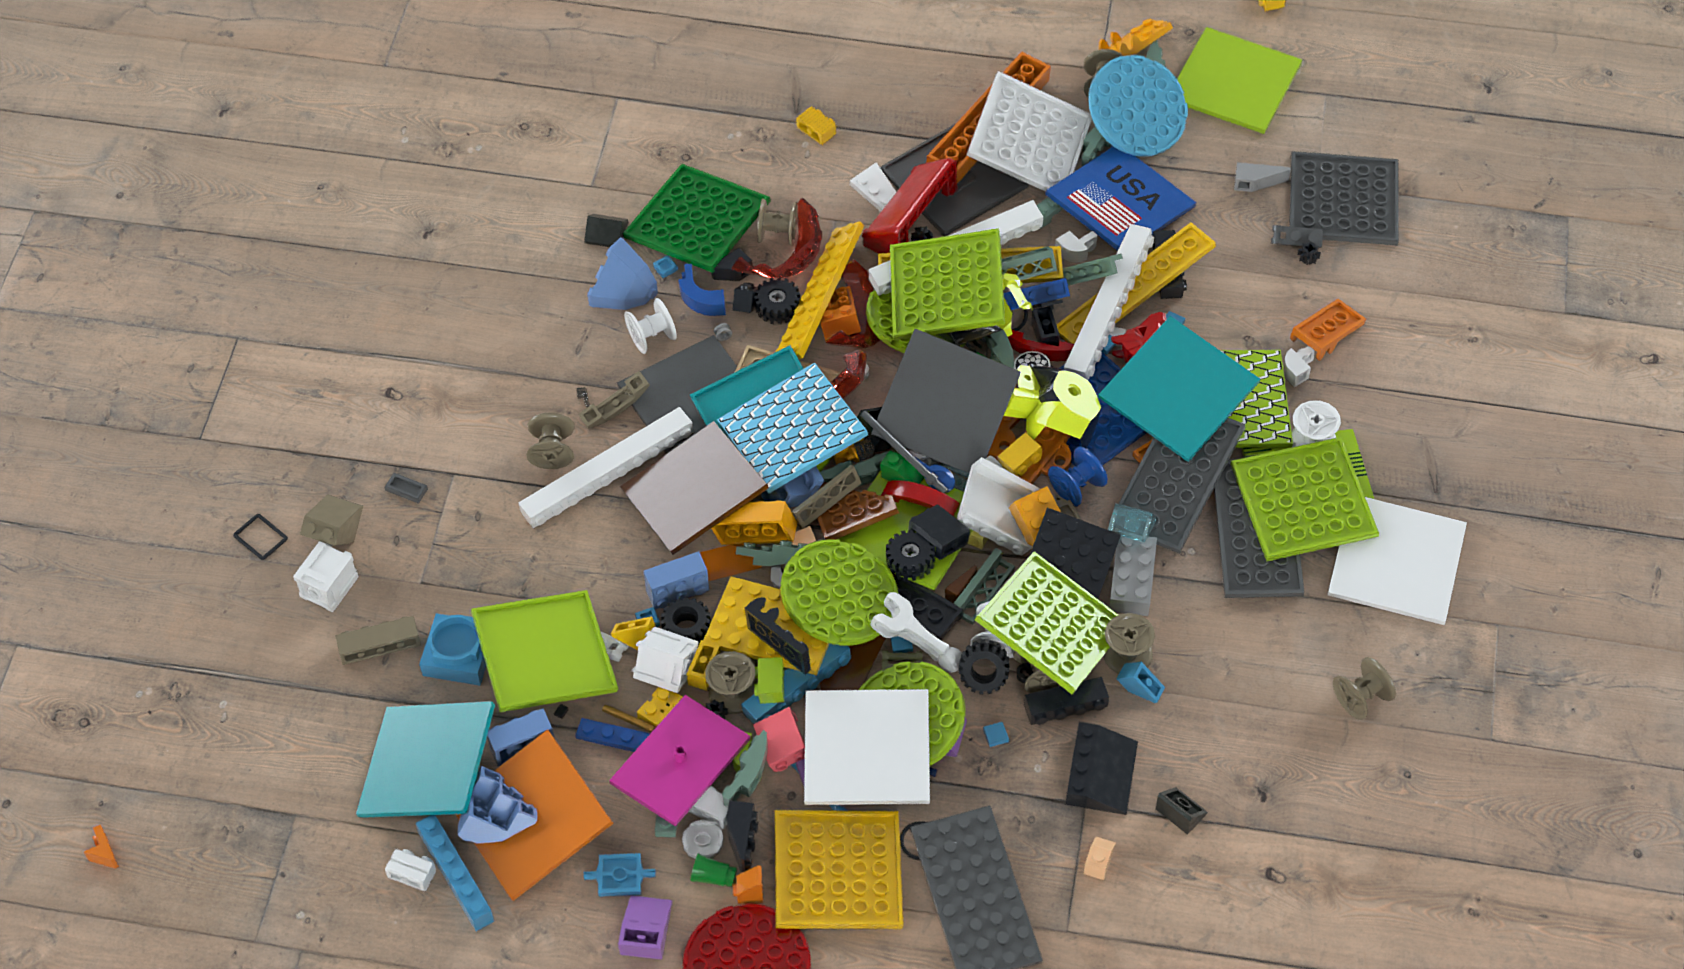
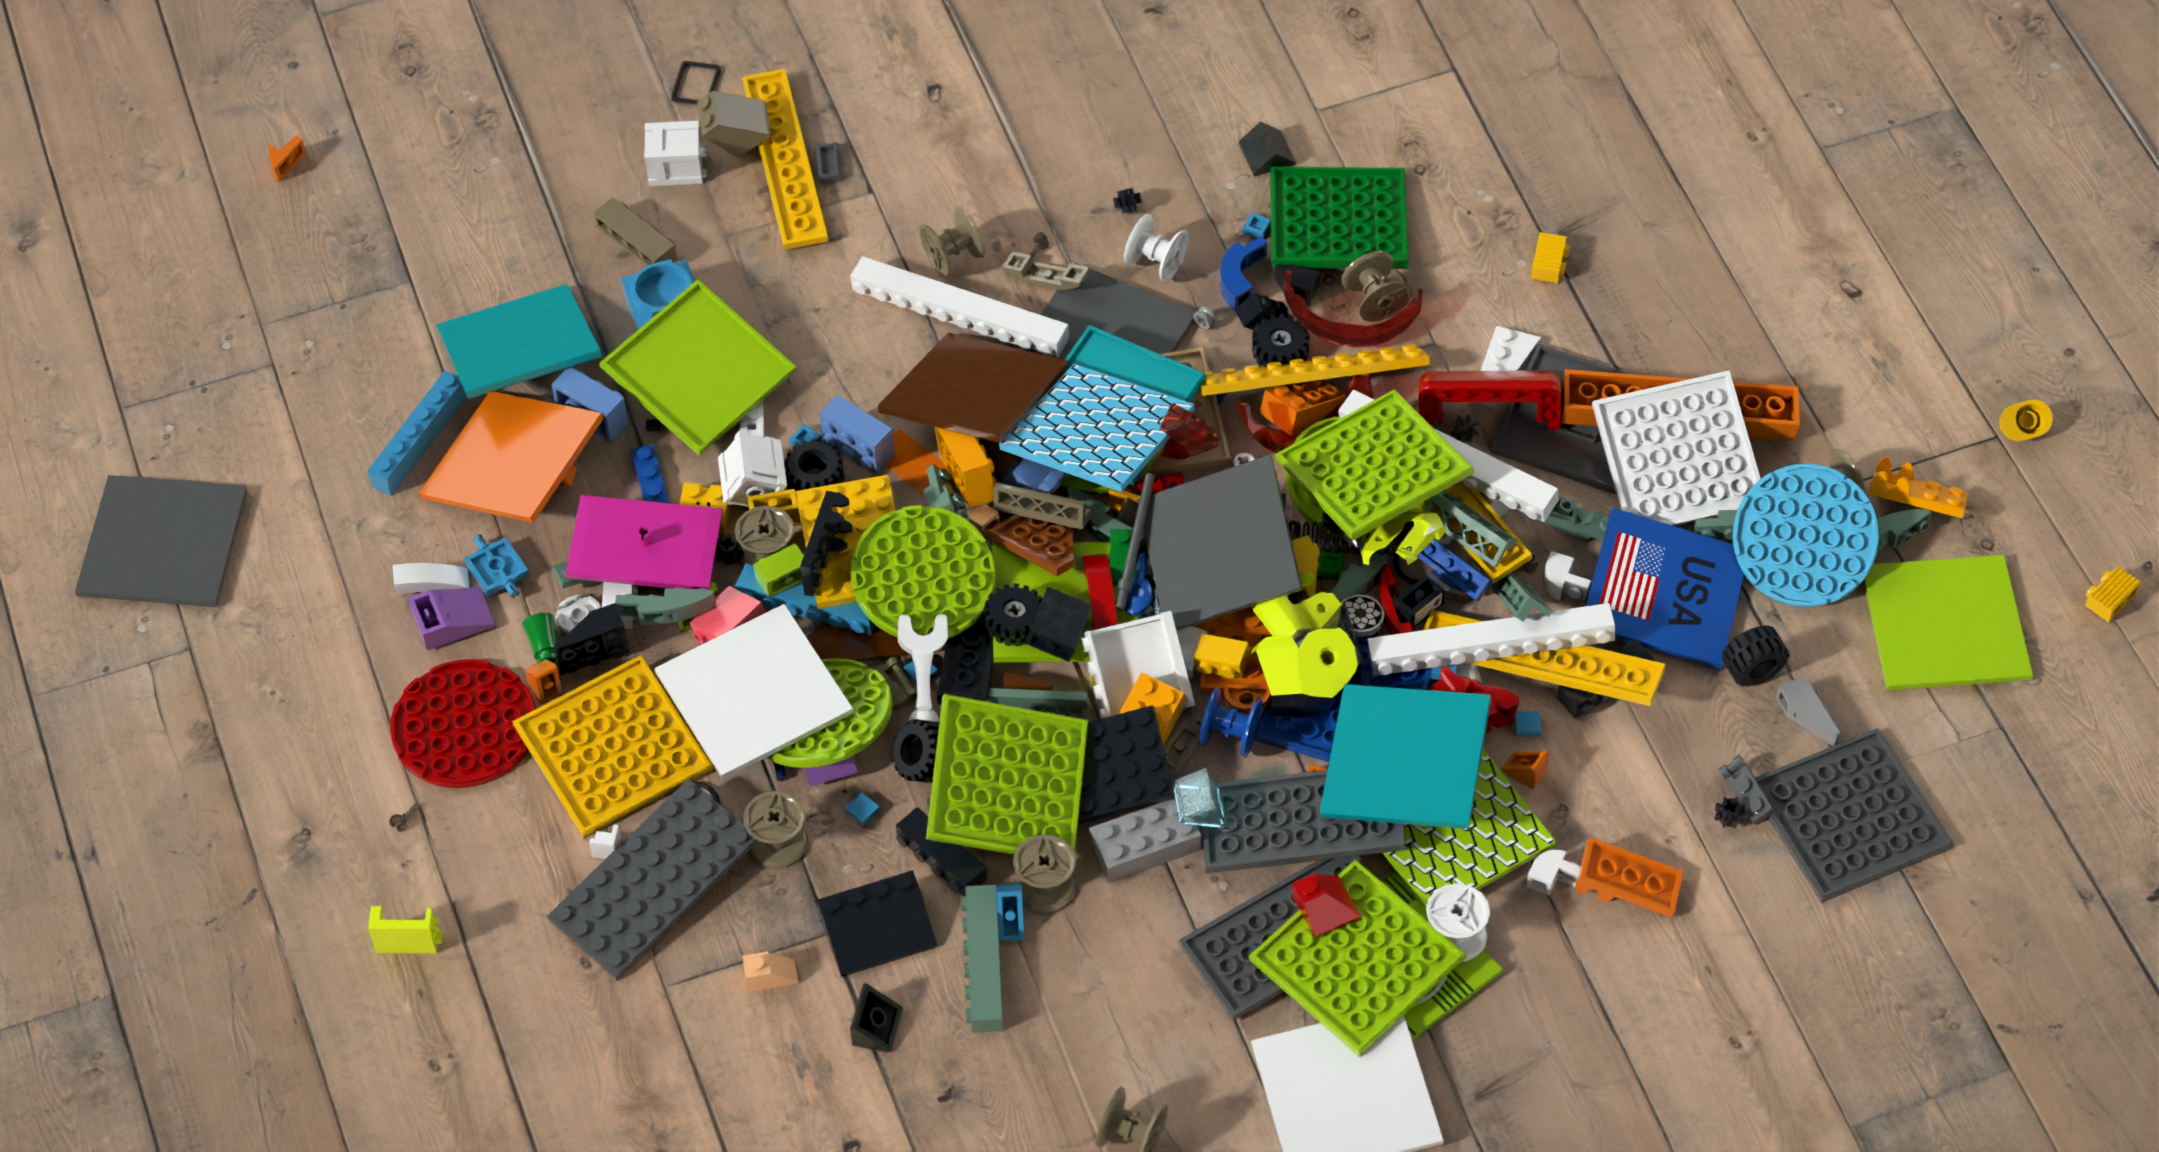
camera: 60 degrees right, 0 degrees up
white brick [385,849,436,891] -> none
medium blue brick [458,766,537,843] -> none
medium blue brick [587,237,658,310] -> none
pearl gold bar [602,704,656,733] -> none
yellow slope [611,617,656,650] -> none
none -> white slope [393,563,470,595]
none -> white panel [589,824,622,859]
none -> yellow plate [742,69,828,250]
none -> dark tan piece [743,791,808,869]
none -> sand green brick [961,885,1003,1033]
none -> black gear [1113,188,1142,213]
none -> red slope [1292,873,1361,938]
none -> orange slope [1502,751,1550,790]
none -> black tyre [1721,625,1790,687]

